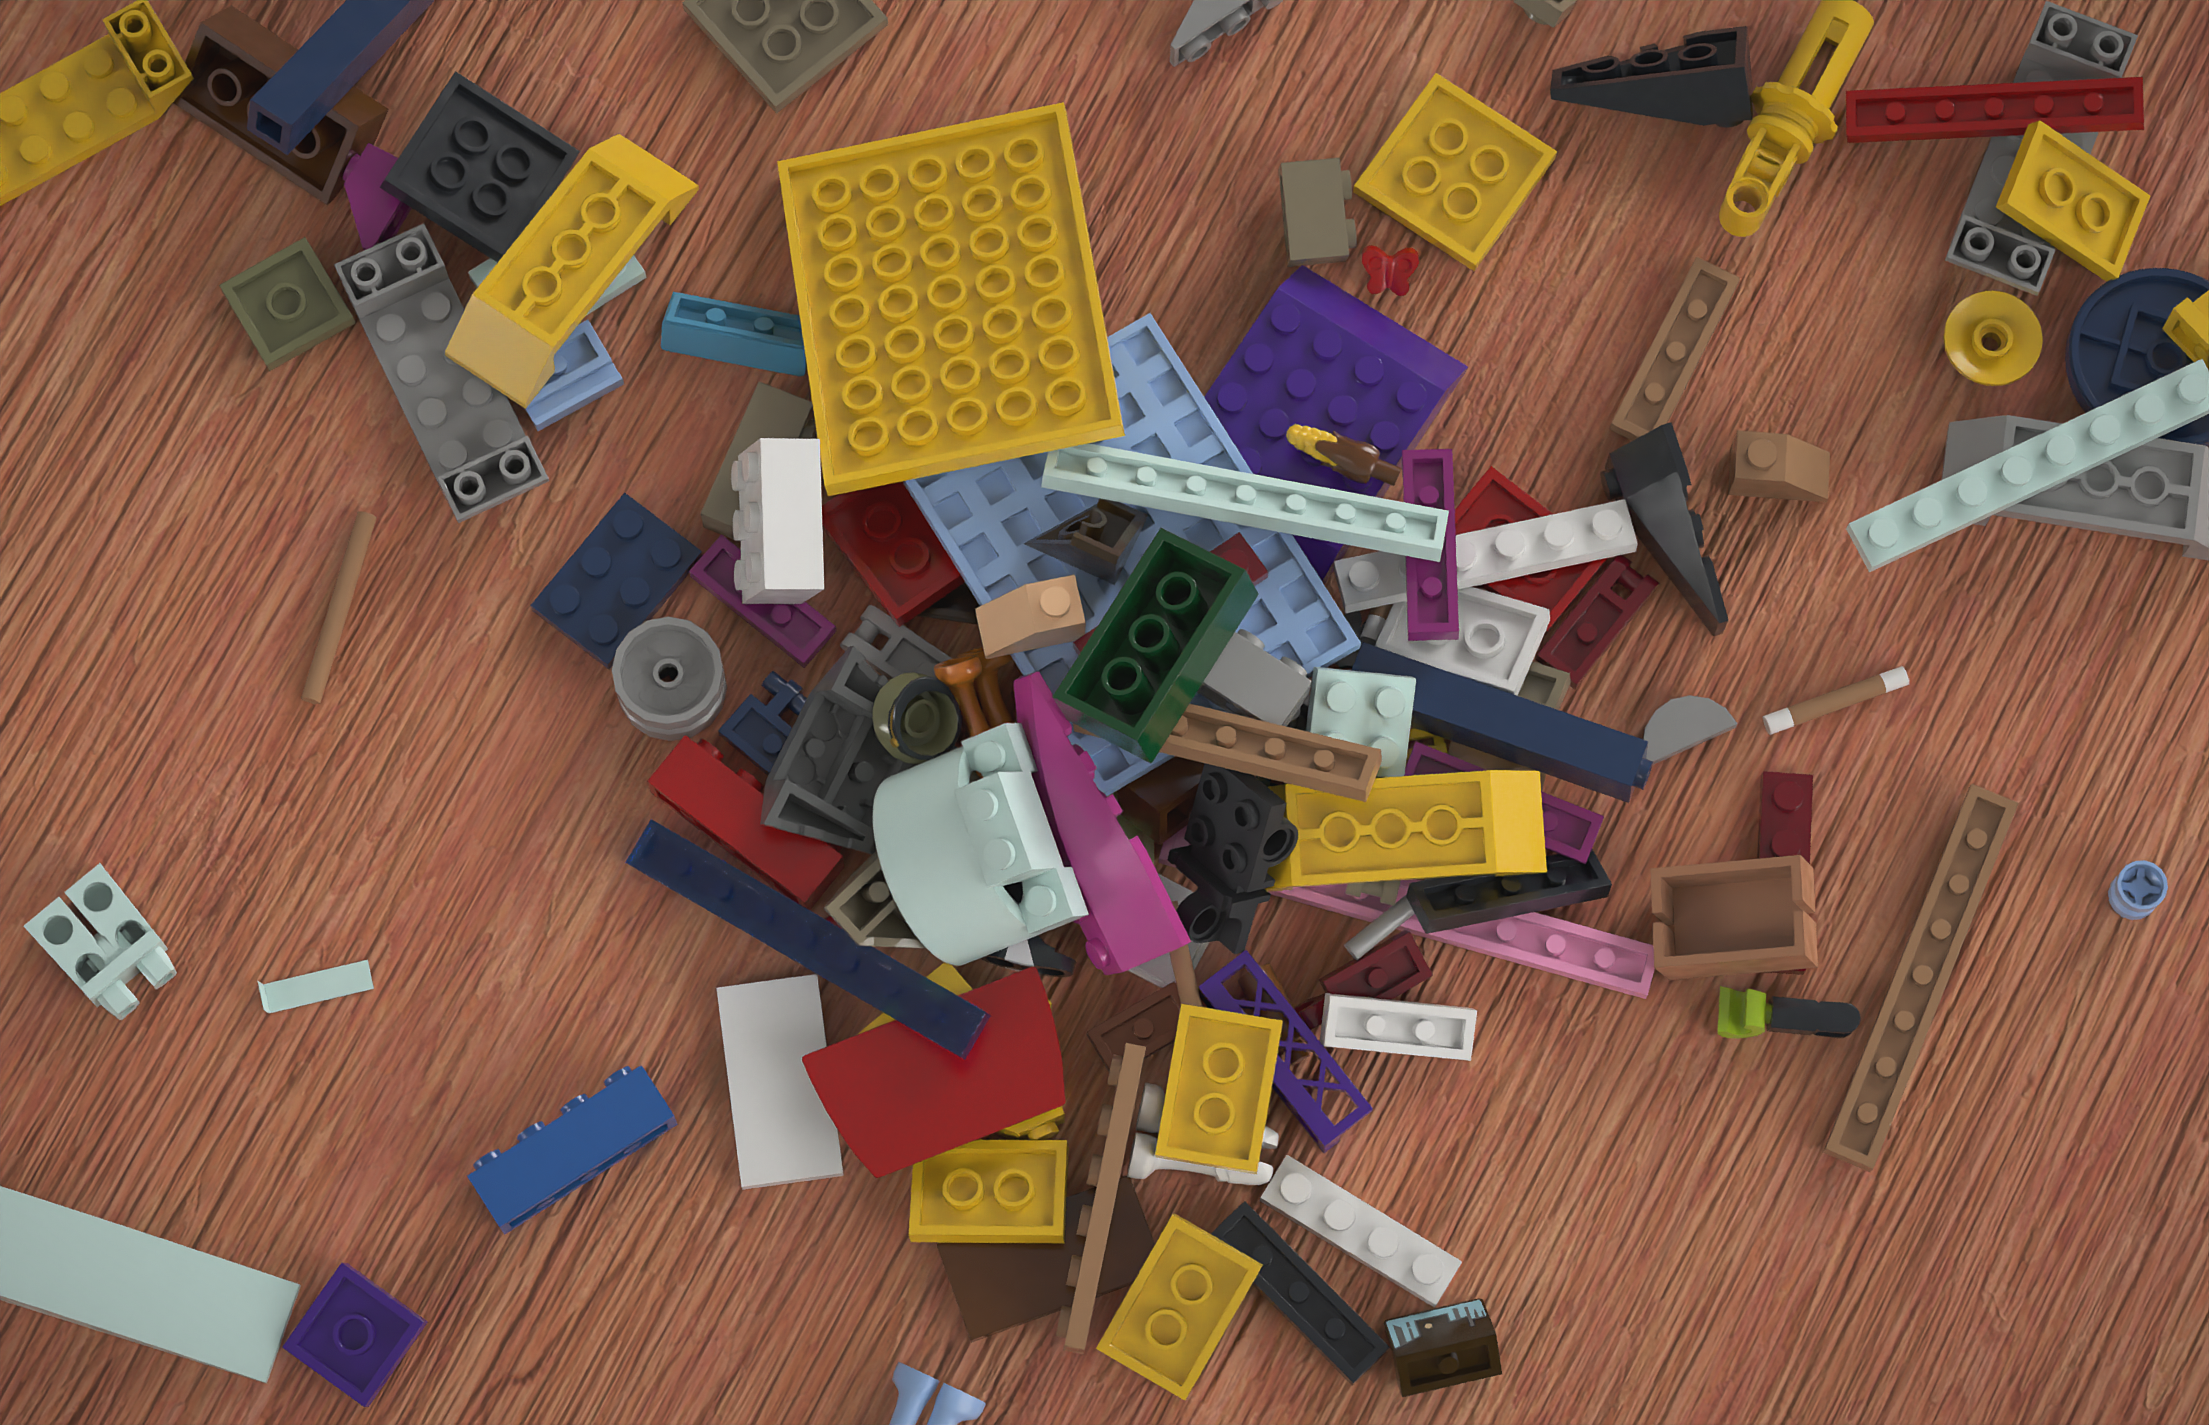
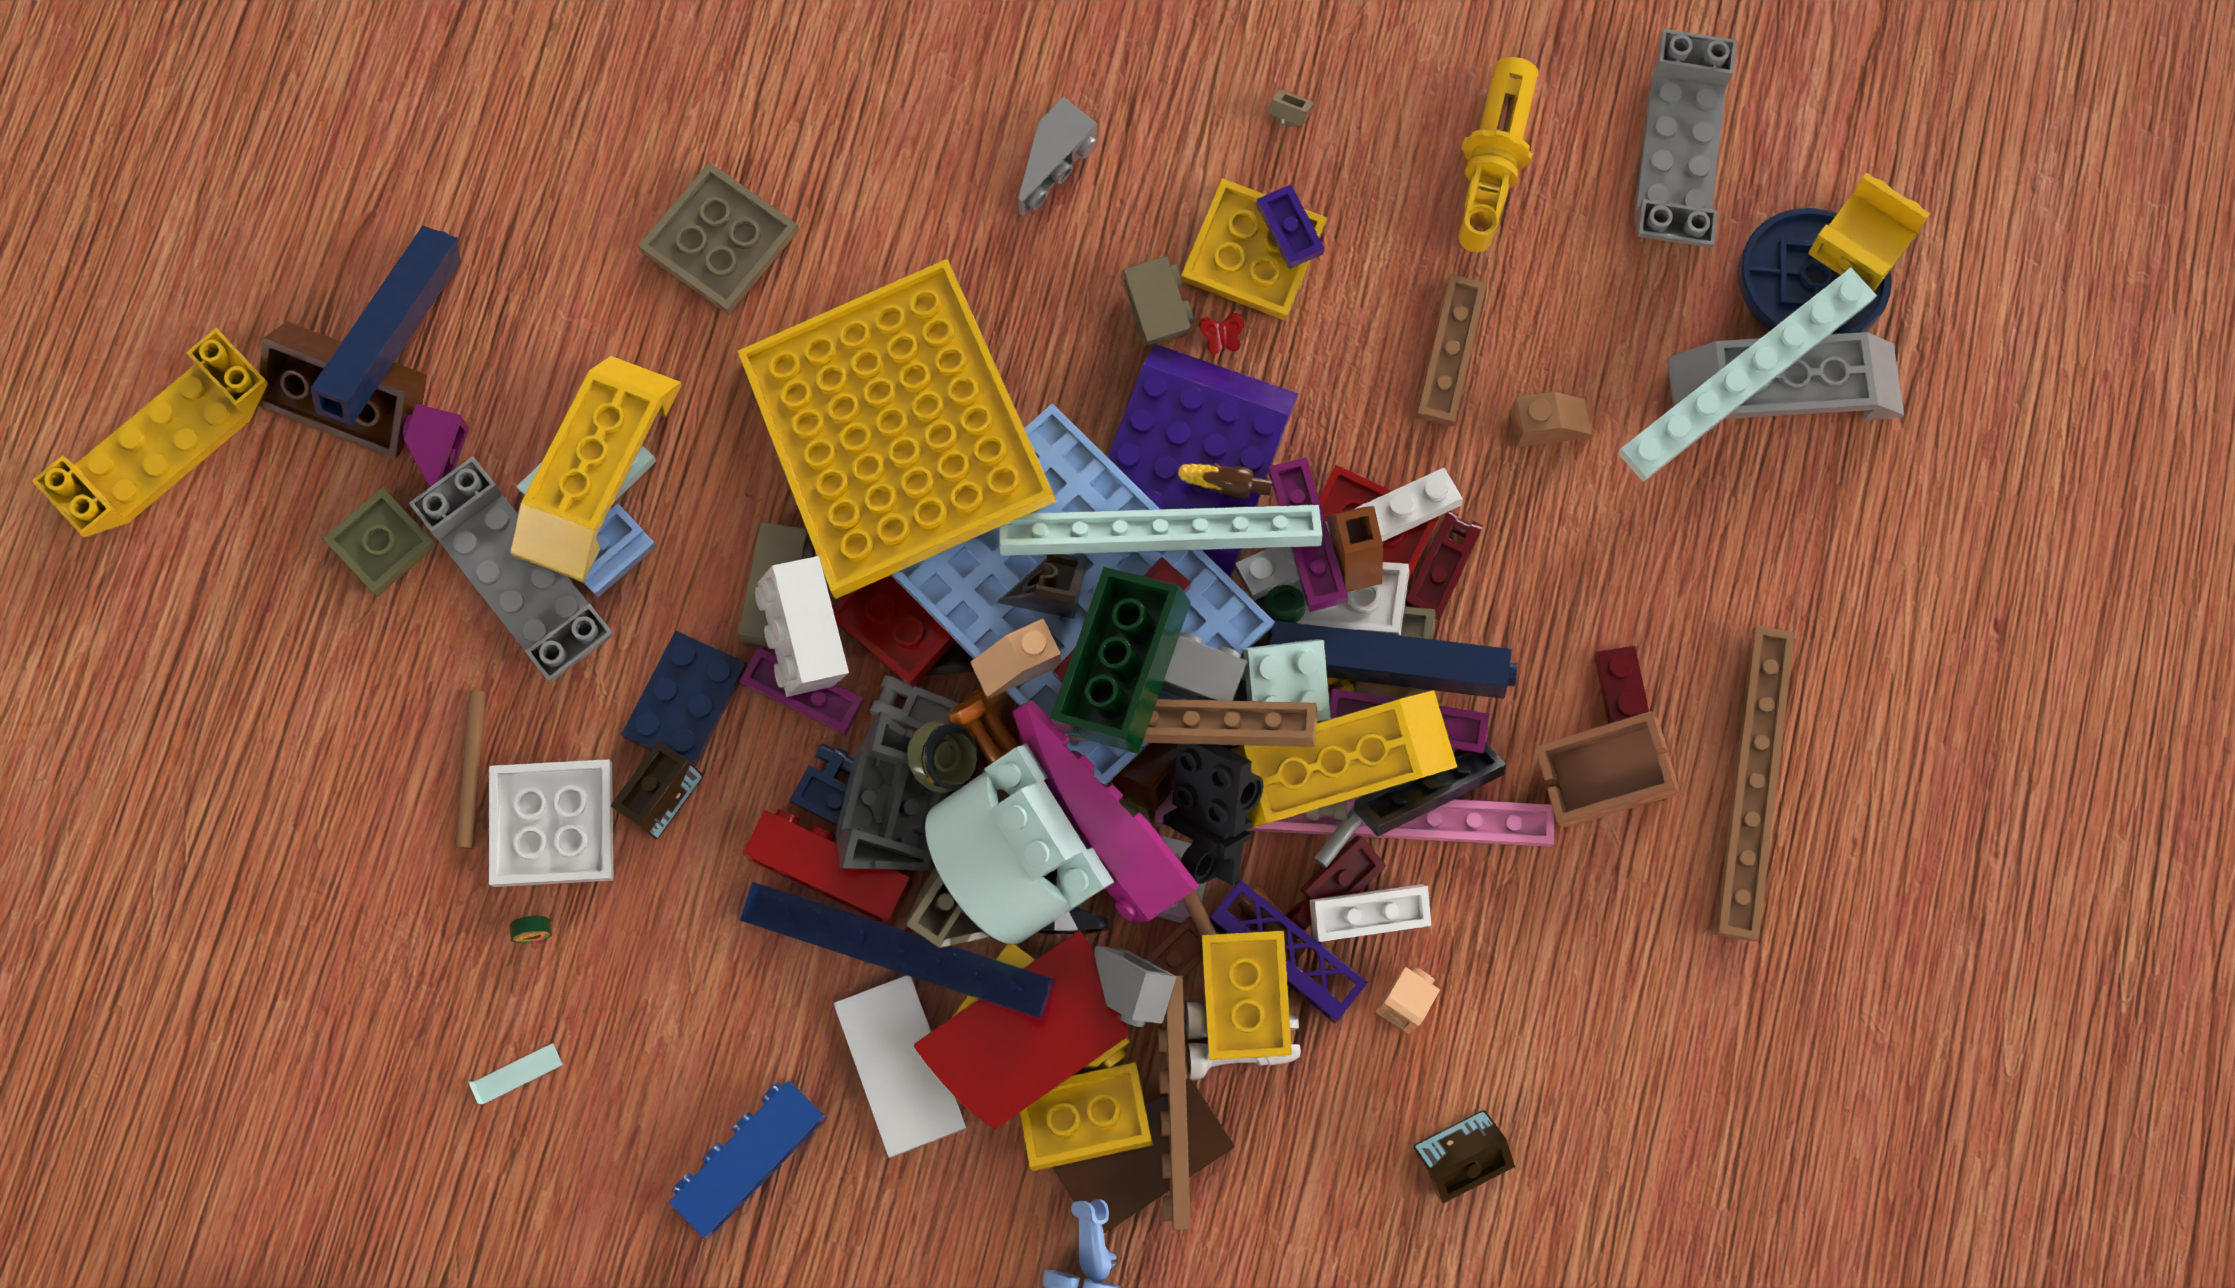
camera: 15 degrees left, 0 degrees up
light aqua hips [24,863,177,1020] -> none
black plate [380,71,580,263] -> none
light grey wheel [612,616,727,741] -> none
dark azure slope [661,292,807,376] -> none
yellow plate [1096,1213,1263,1400] -> none
black plate [1211,1201,1390,1386] -> none
white plate [1260,1155,1462,1308] -> none
black wedge [1550,26,1753,128] -> none
black wedge [1600,422,1729,636] -> none
light grey tile [1643,695,1738,765] -> none
piece [1718,986,1861,1038] -> none
medium nougat bar [1763,666,1909,735] -> none
red plate [1846,77,2144,143] -> none
yellow dish [1943,291,2043,386] -> none
yellow plate [1995,120,2150,282] -> none
light blue wheel [2108,860,2168,920] -> none
none -> white plate [489,759,614,887]
none -> dark green tile [509,916,552,943]
none -> dark brown panel [610,741,703,839]
none -> light blue piece [1071,1199,1117,1281]
none -> light grey slope [1094,945,1176,1027]
none -> dark purple plate [1256,184,1325,269]
none -> dark green tile [1265,585,1306,623]
none -> dark orange slope [1325,506,1383,592]
none -> light nougat slope [1375,967,1440,1035]

